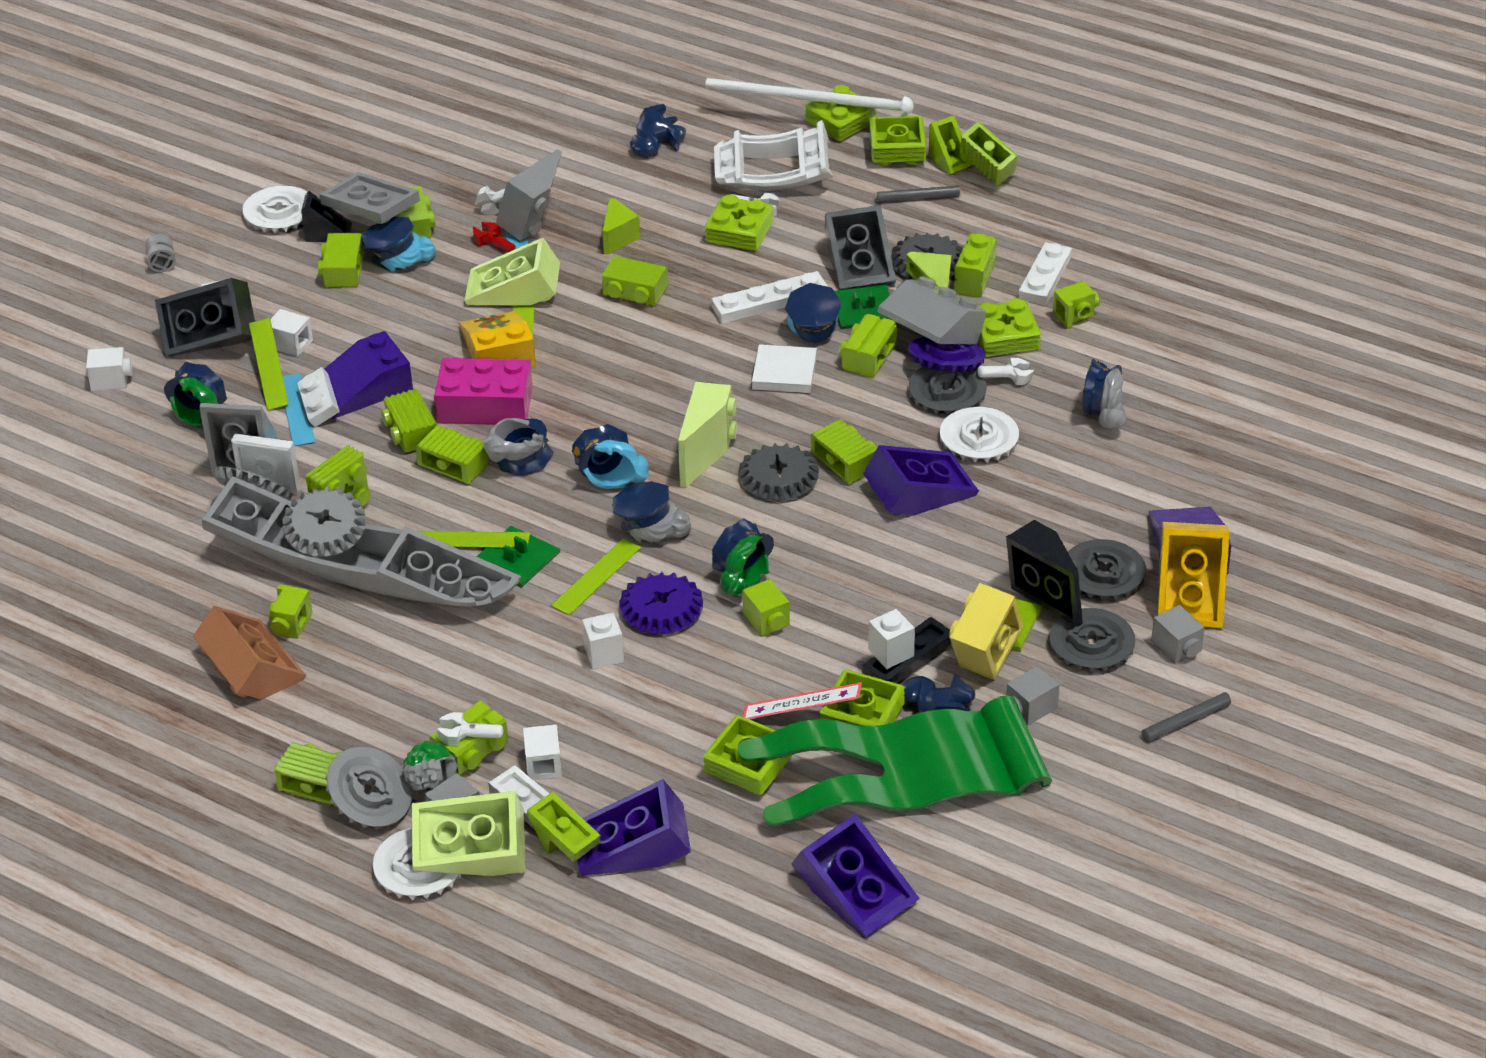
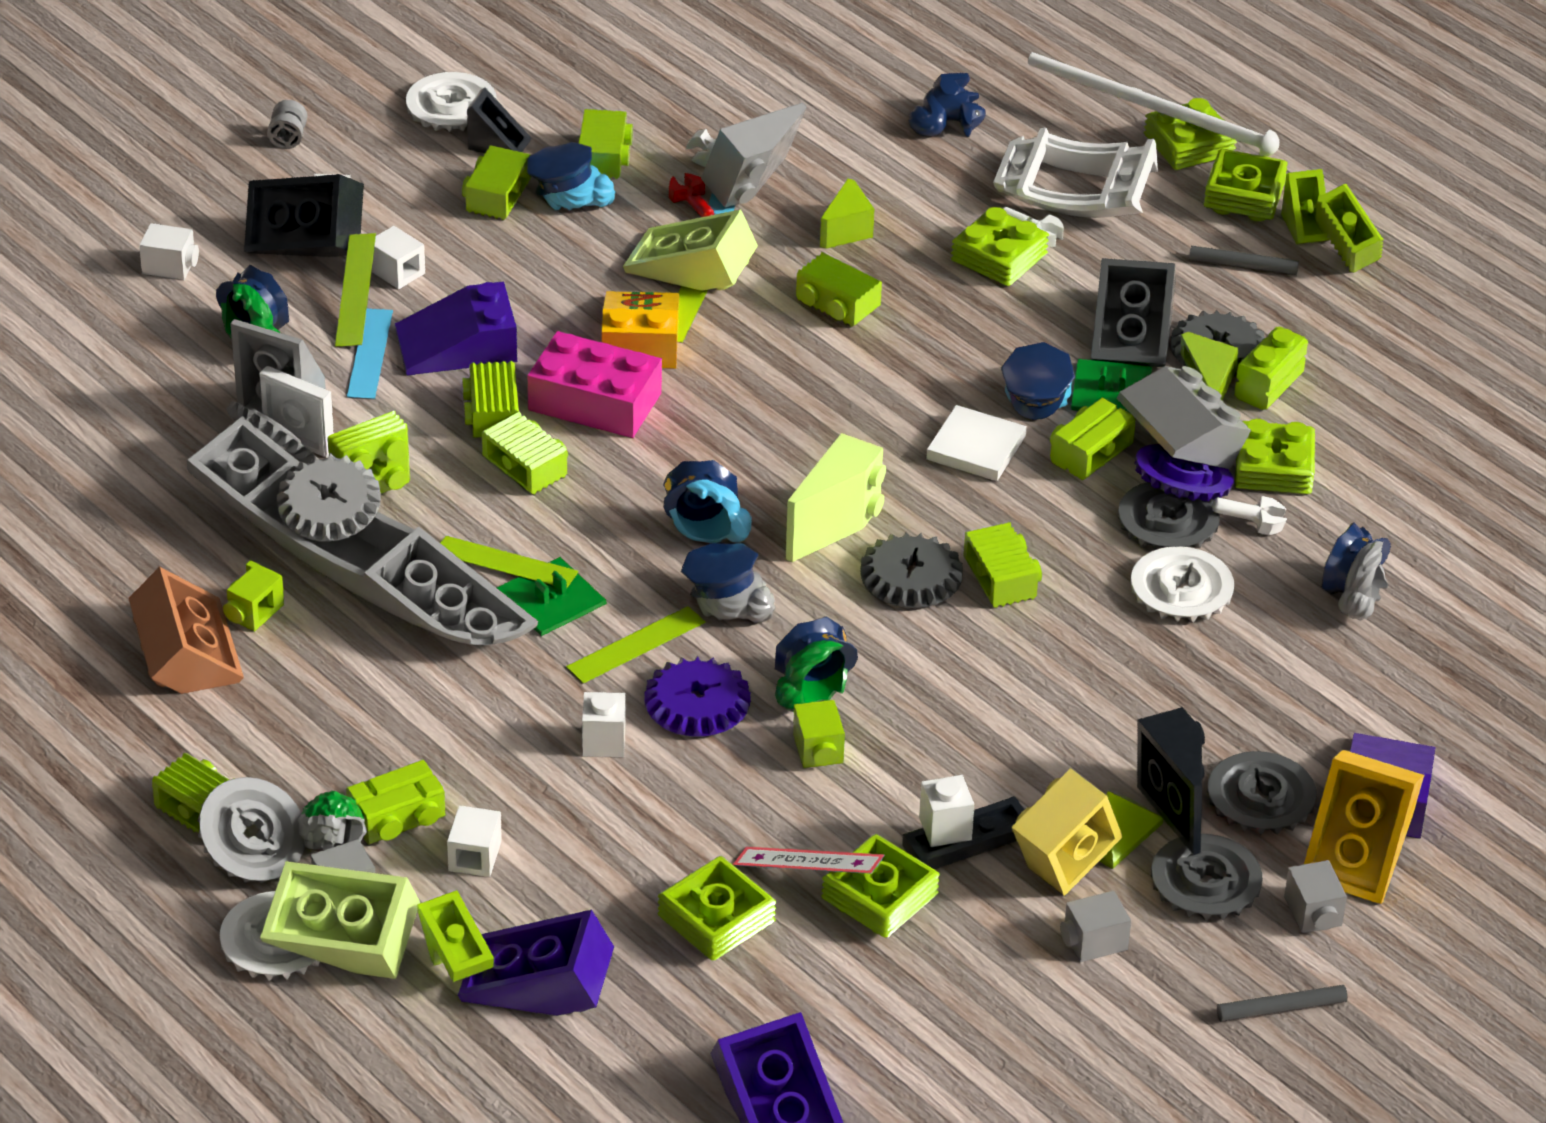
camera: 15 degrees right, 0 degrees up
white plate [297,367,340,427] -> none
light grey plate [320,172,420,224] -> none
white bar [437,712,503,747] -> none
piece [484,418,554,475] -> none
white plate [489,765,550,828] -> none
white plate [711,271,828,324] -> none
green flag [737,695,1052,827] -> none
dark purple slope [863,445,979,515] -> none
dark blue animal [902,674,976,713] -> none
white plate [1018,242,1072,306] -> none
lime brick [1052,281,1100,329] -> none

